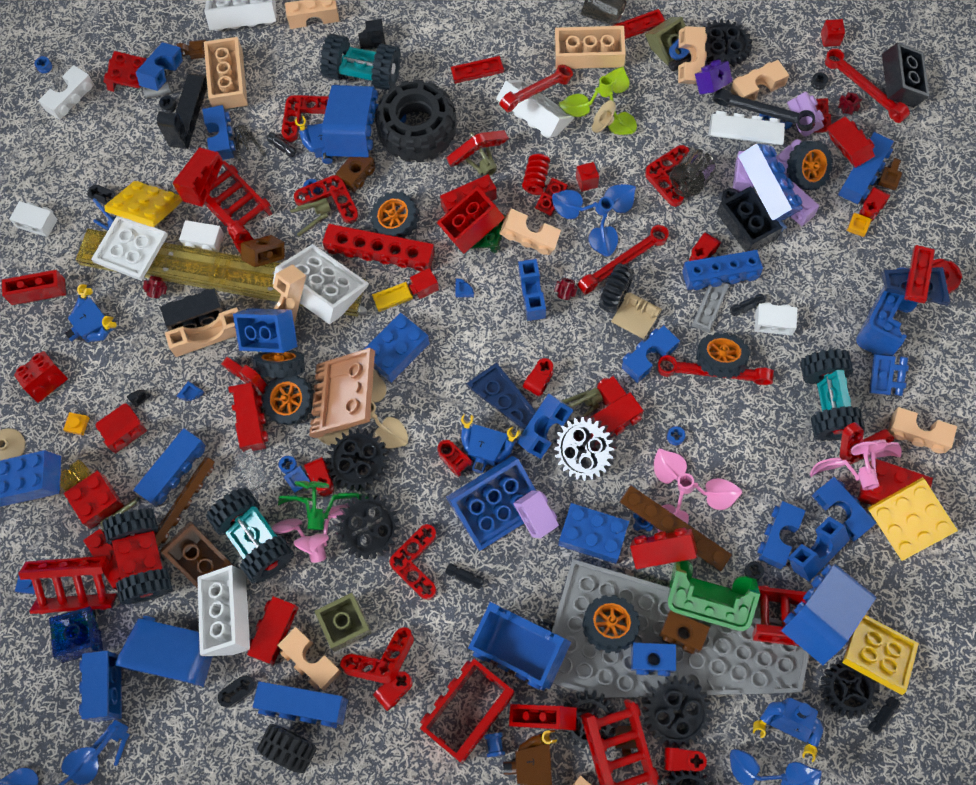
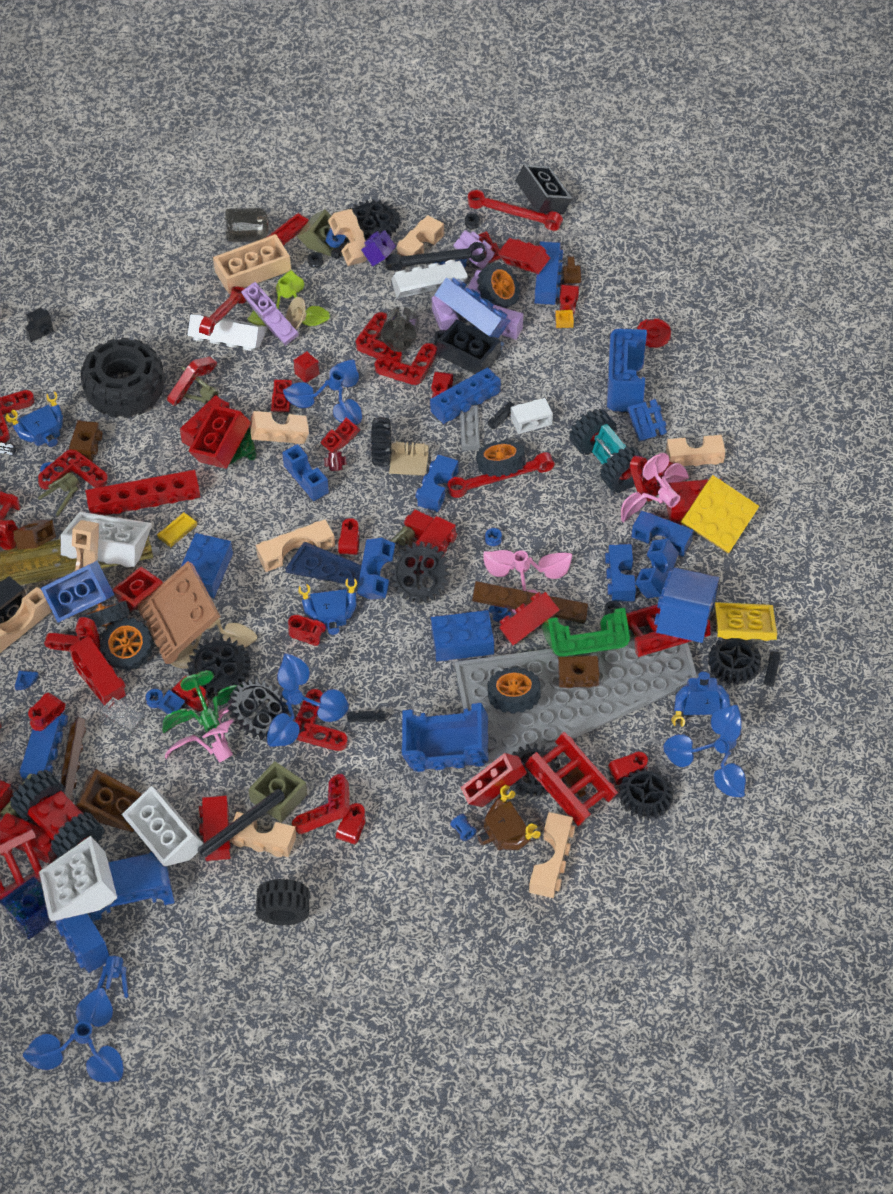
camera: 30 degrees left, 15 degrees down
black plate [206,487,295,584] -> none
black beam [218,675,256,708] -> none
blue brick [252,682,348,729] -> none
black plate [320,33,401,90] -> none
blue windscreen [322,85,379,157] -> none
black wheel [370,191,420,238] -> none
red brick [409,268,439,300] -> none
red hose [420,659,515,764] -> none
blue slope [446,456,536,551] -> none
red tile [450,56,504,84] -> none
blue tile [455,278,474,297] -> none
lavender brick [513,491,559,538] -> none
red piece [522,154,550,195] -> none
red piece [577,225,669,295] -> none
blue brick [631,643,676,676] -> none
black gear [642,675,713,748] -> none
red brick [821,19,845,47] -> none
dark red gear [838,92,862,115] -> none
dark blue wing [882,267,950,306] -> none
red tile [904,245,935,304] -> none
none -> red piece [28,692,66,731]
none -> white slope [39,836,117,921]
none -> red slope [112,567,163,613]
none -> black axle [197,789,285,858]
none -> lavender slope [241,282,299,346]
none -> light nougat arch [256,519,335,572]
none -> blue plant [267,654,349,747]
none -> black bush [308,252,323,268]
none -> red slope [320,417,361,452]
none -> red beam [374,343,437,385]

